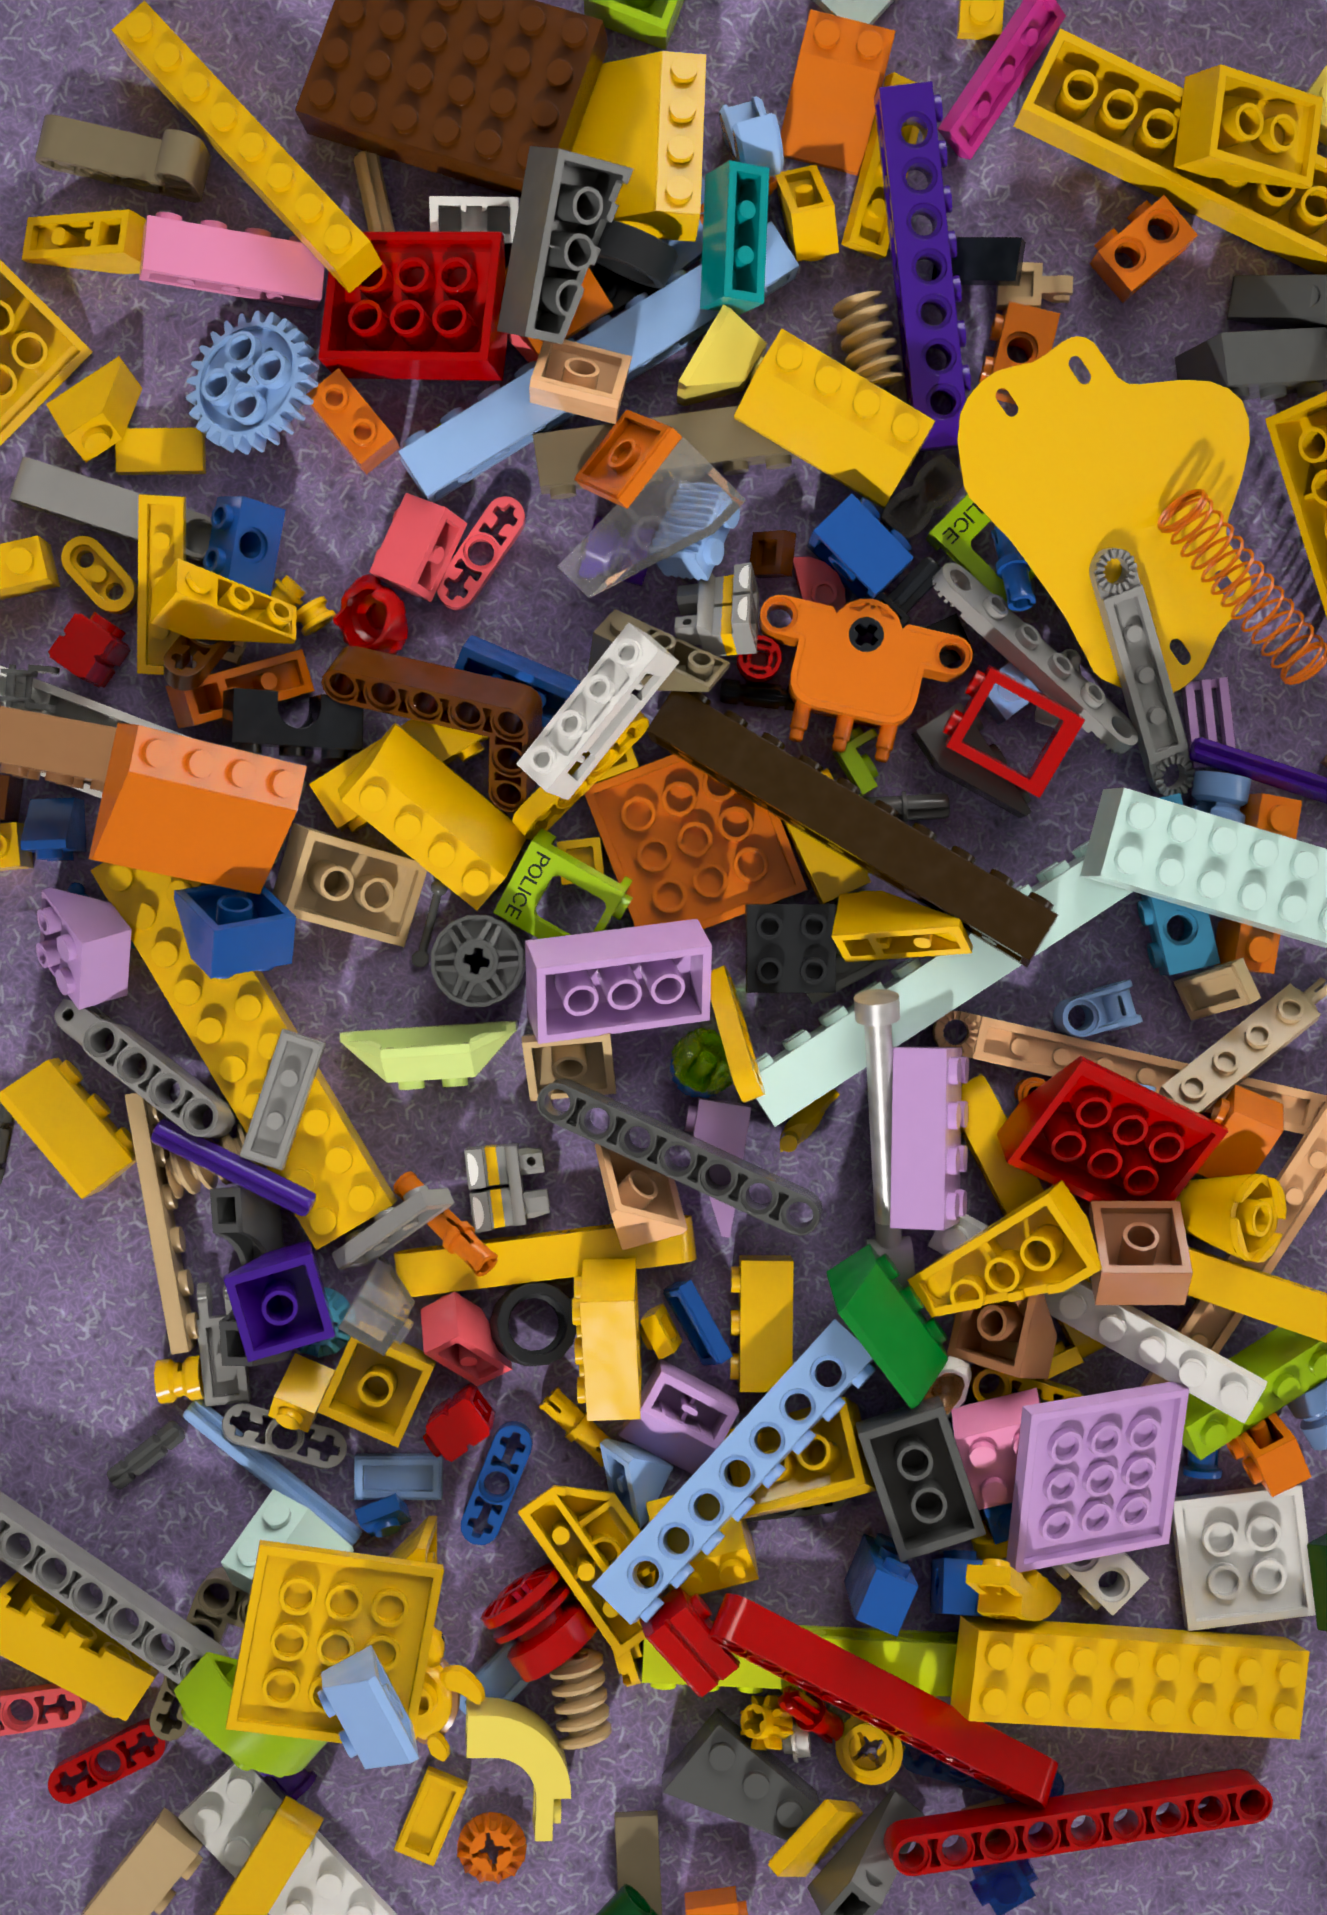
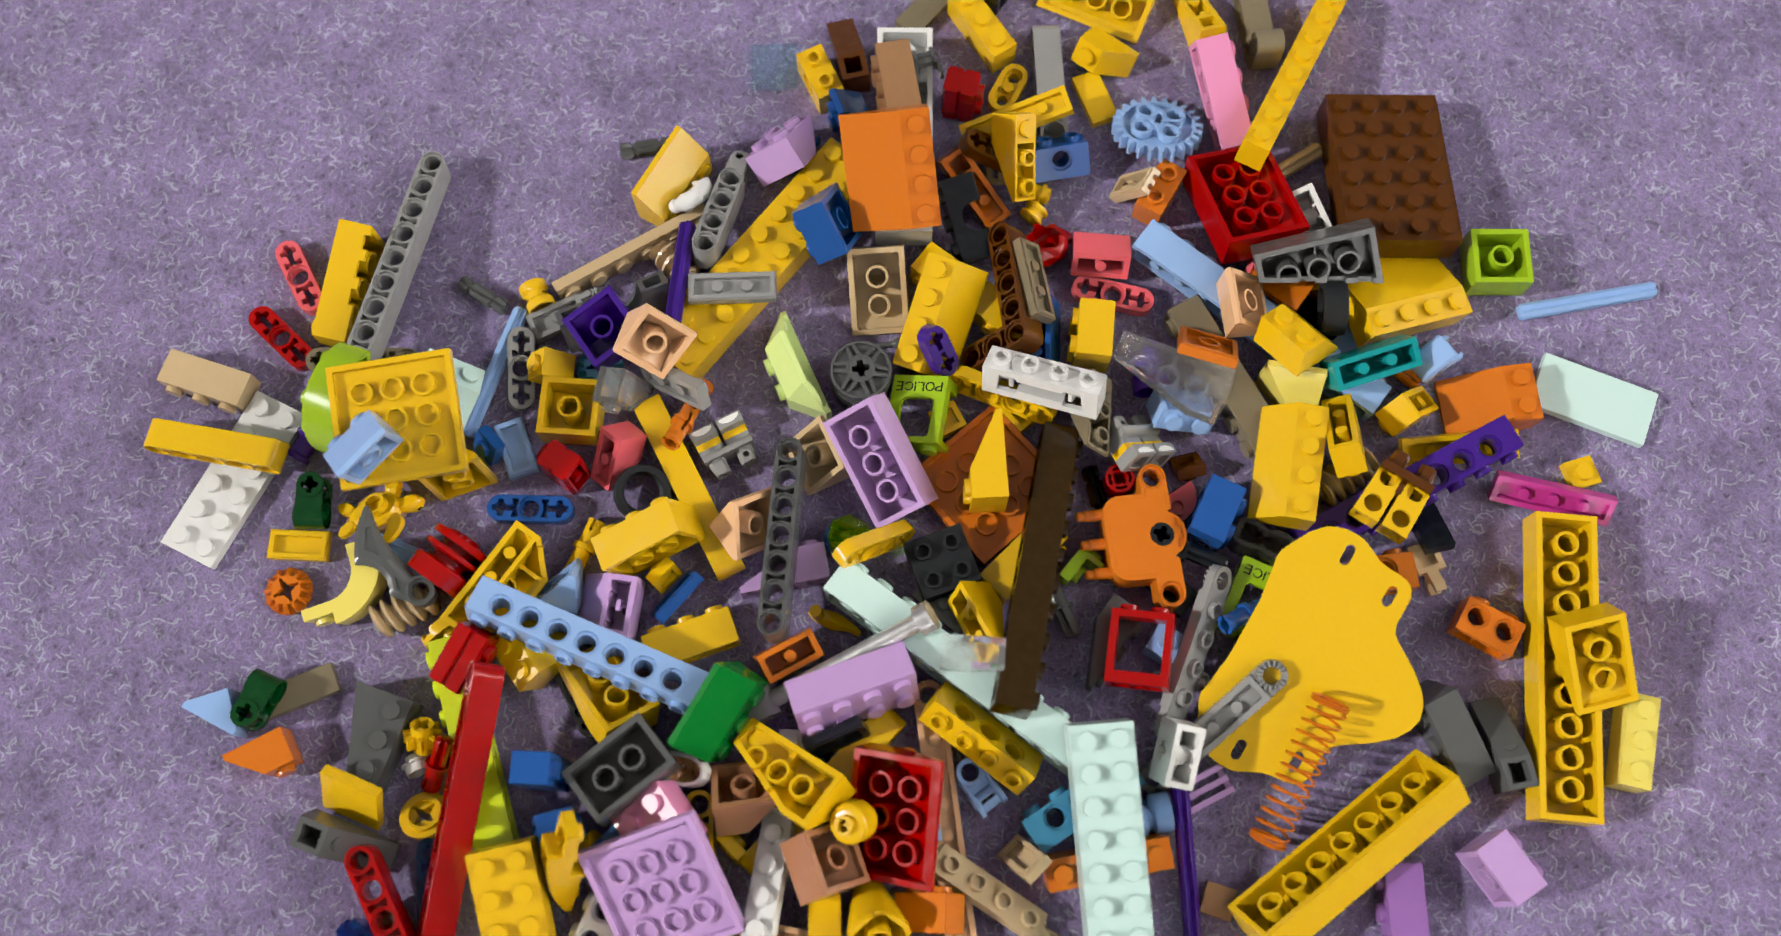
camera: 75 degrees right, 15 degrees down
none -> dark green piece [292,471,333,530]
none -> dark grey piece [354,505,439,608]
none -> light nougat slope [613,303,697,379]
none -> white piece [669,177,713,214]
none -> orange brick [753,627,824,684]
none -> black tile [801,714,871,759]
none -> yellow head [830,799,878,845]
none -> dark purple beam [917,324,959,376]
none -> yellow brick [918,681,1044,796]
none -> clear slope [940,634,1006,672]
none -> yellow slope [962,408,1009,513]
none -> dark tan tile [1012,237,1056,324]
none -> yellow brick [1066,298,1116,374]
none -> tan tile [1109,166,1161,203]
none -> white brick [1148,716,1207,792]
none -> yellow slope [1253,304,1338,377]
none -> yellow brick [1321,393,1368,479]
none -> yellow hips [1347,449,1437,545]

